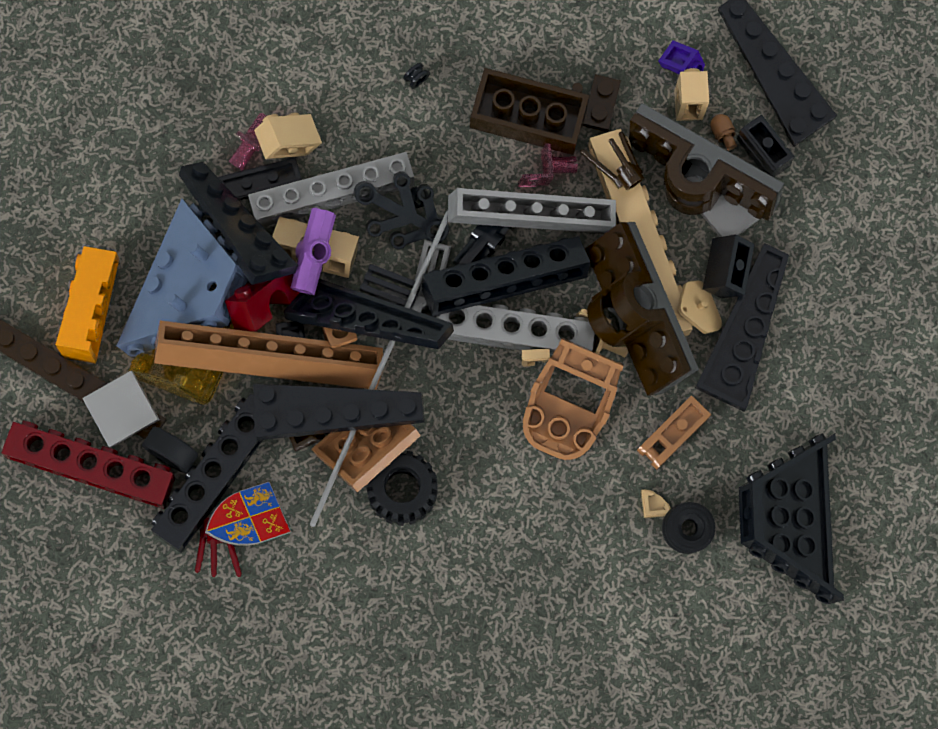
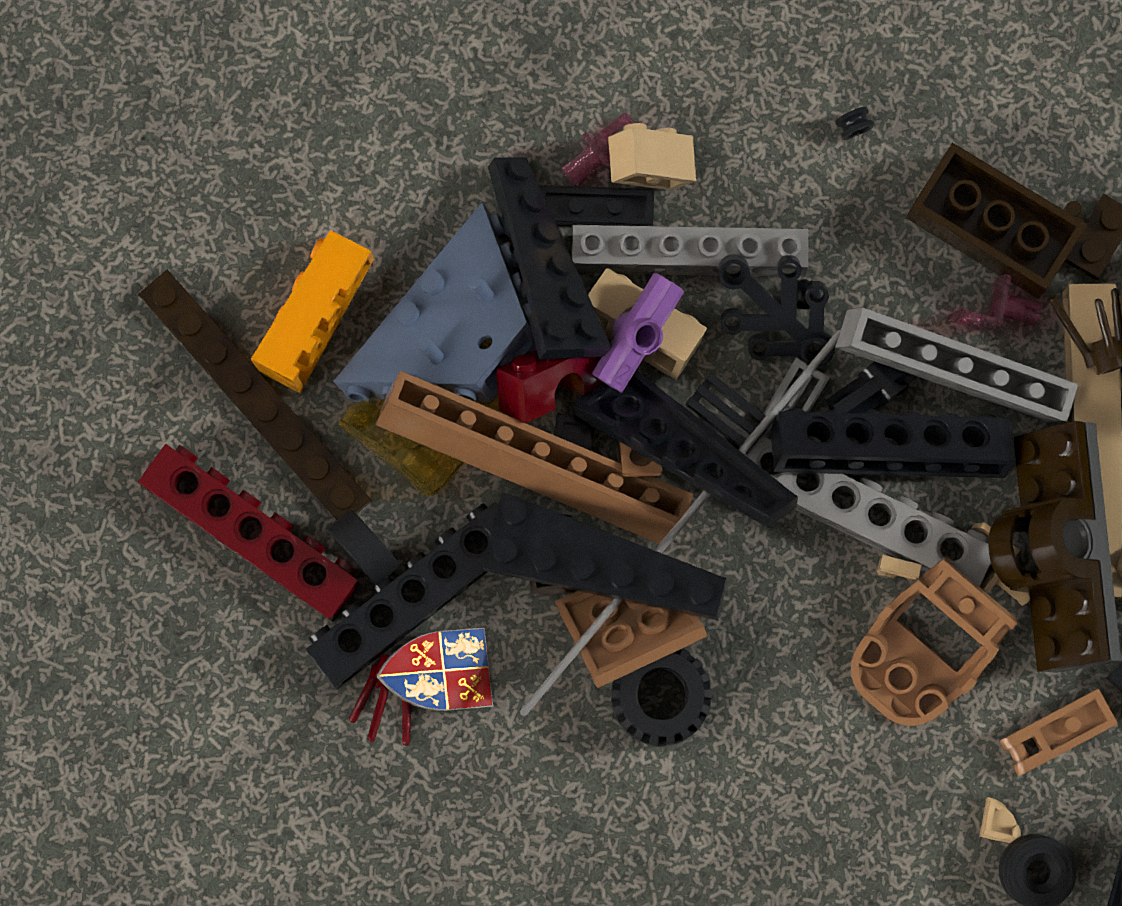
camera: 25 degrees right, 5 degrees up
light grey tile [82,371,160,448] -> none

